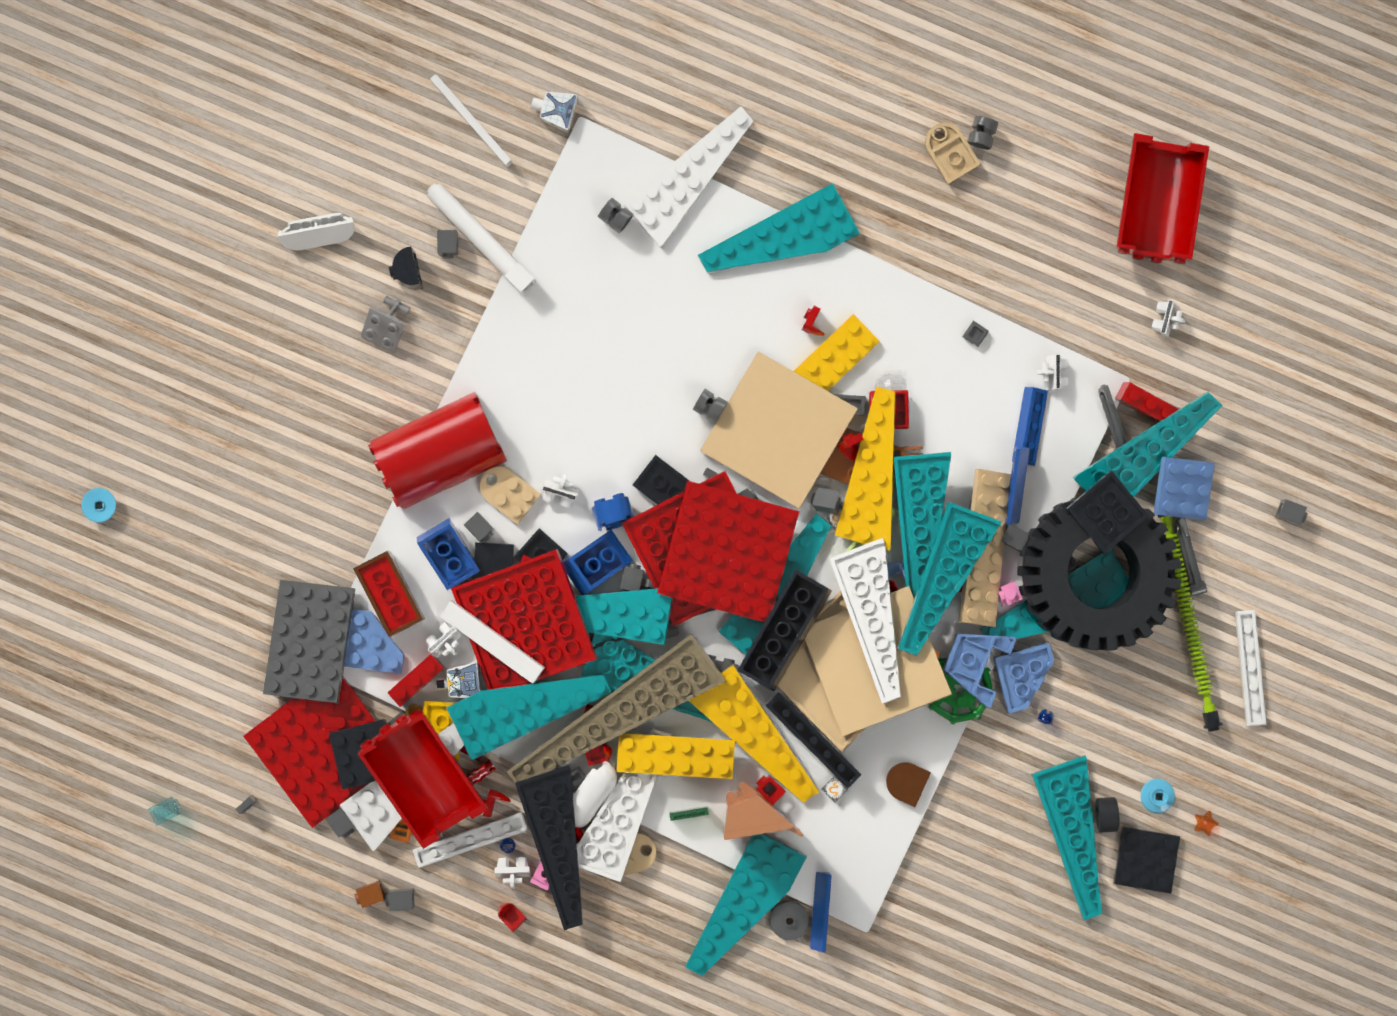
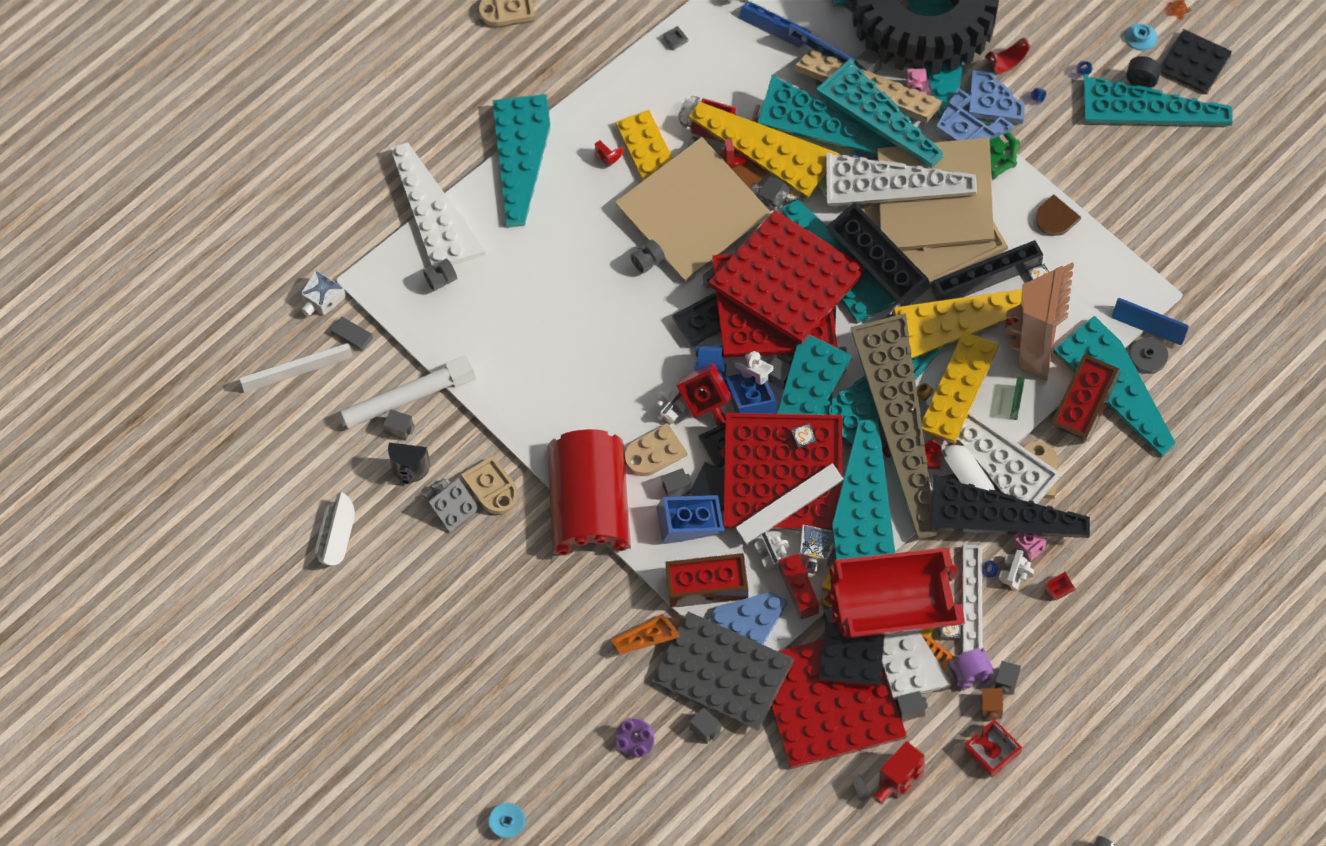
camera: 65 degrees left, 25 degrees down
none -> dark grey tile [331,317,373,351]
none -> tan plate [461,455,518,514]
none -> orange wing [610,614,680,655]
none -> medium lavender plate [615,718,655,758]
none -> red brick [676,363,731,426]
none -> dark grey brick [689,708,721,744]
none -> white hips [735,351,773,385]
none -> tile [791,423,816,449]
none -> red brick [872,741,925,805]
none -> pearl gold plate [916,383,934,401]
none -> medium lavender brick [948,648,994,690]
none -> red piece [964,719,1022,778]
none -> red piece [984,37,1030,73]
none -> red brick [1051,354,1121,442]
none -> clear blue hinge [1076,61,1092,75]

